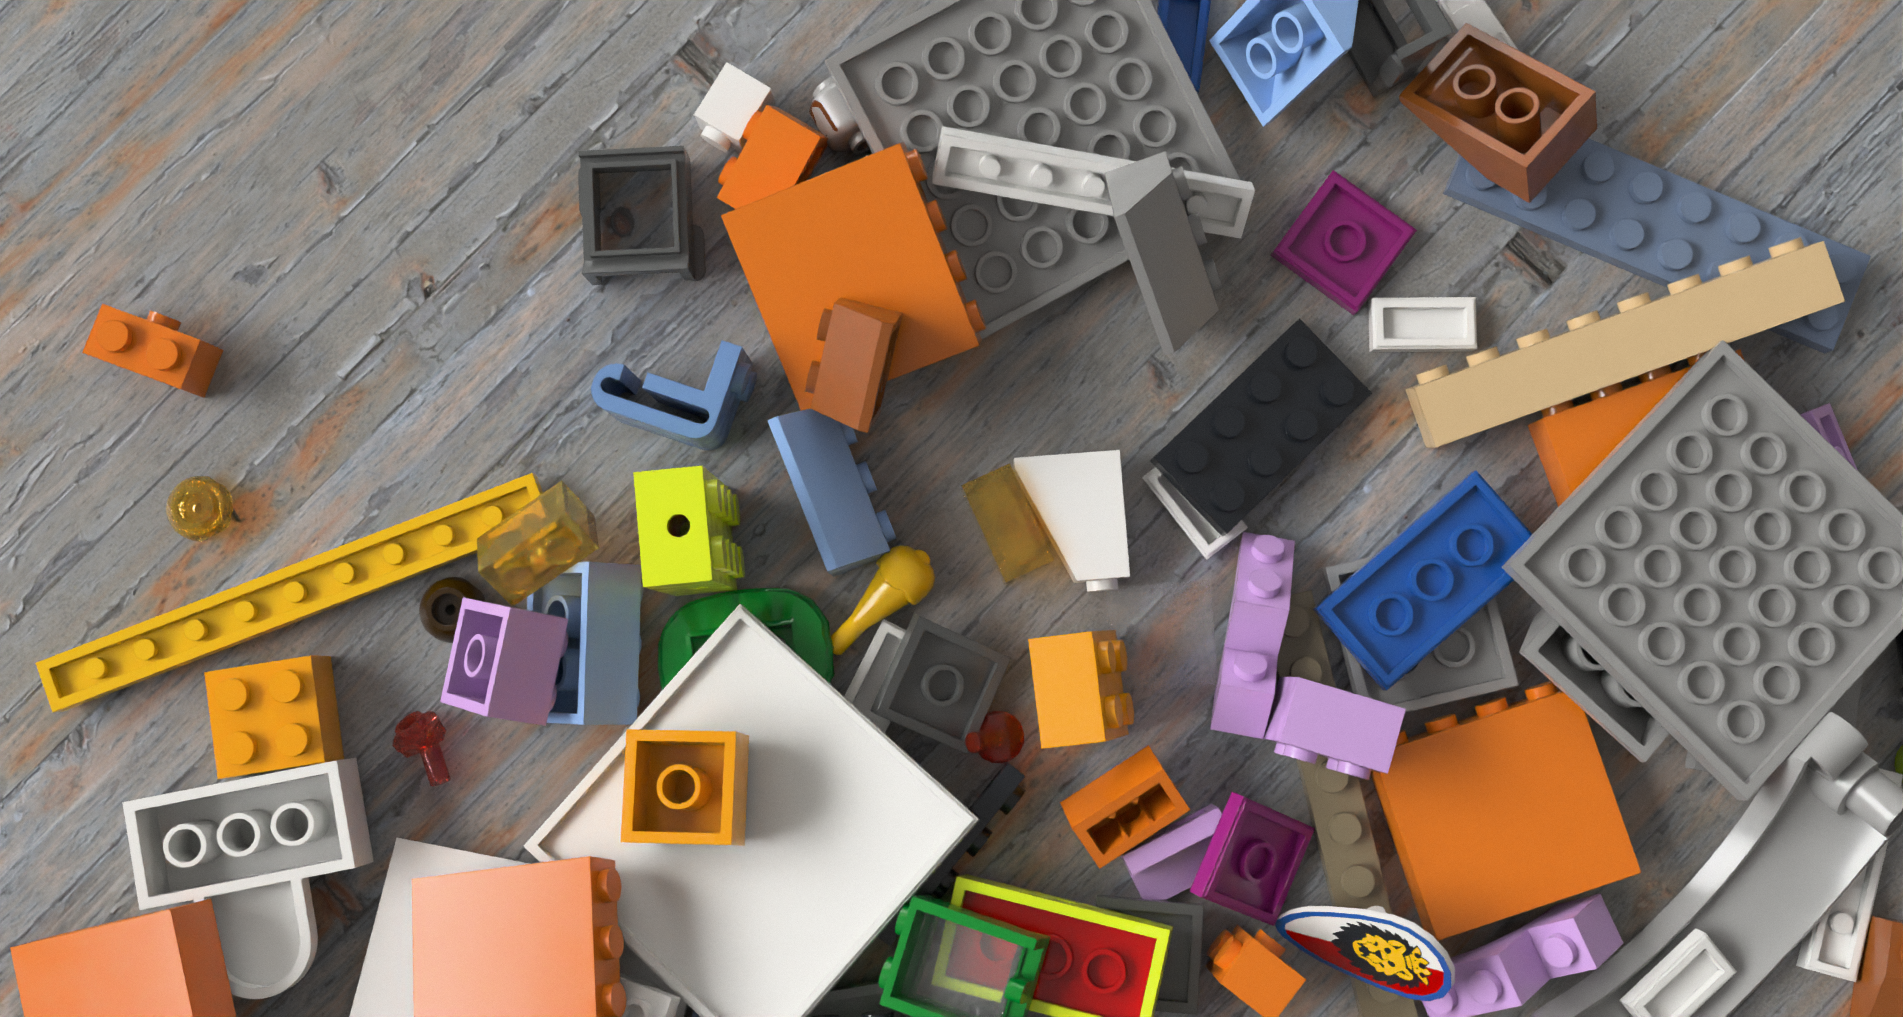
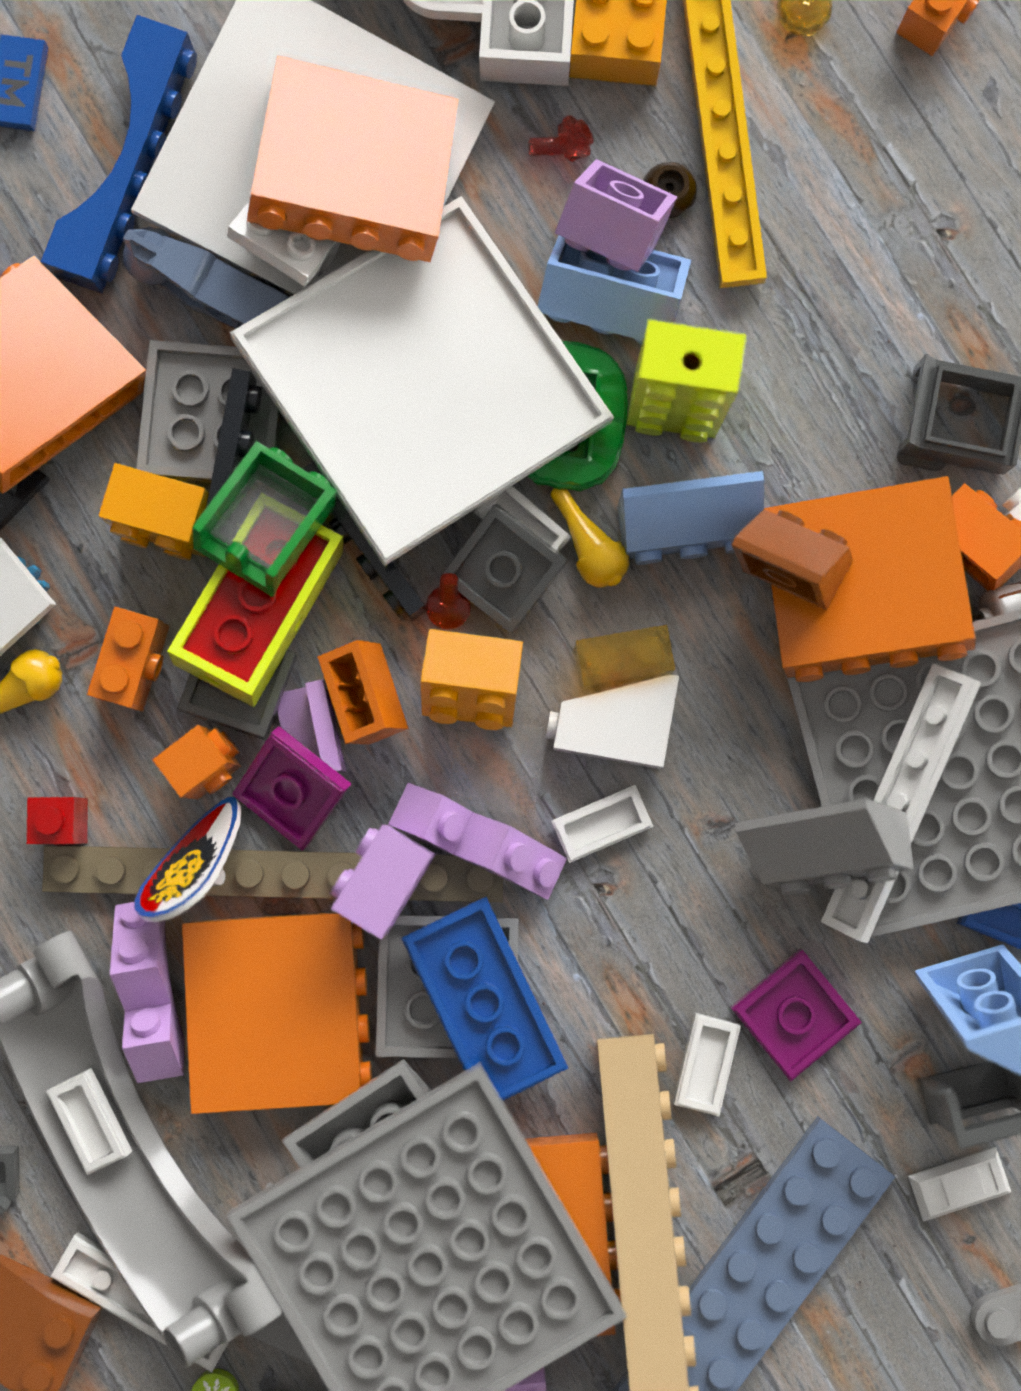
camera: 105 degrees right, 0 degrees up
clear yellow brick [477,480,599,607] -> none
medium blue piece [591,340,757,450] -> none
light orange brick [621,729,749,846] -> none
black plate [1150,318,1372,537] -> none
dark orange slope [1399,23,1597,203] -> none

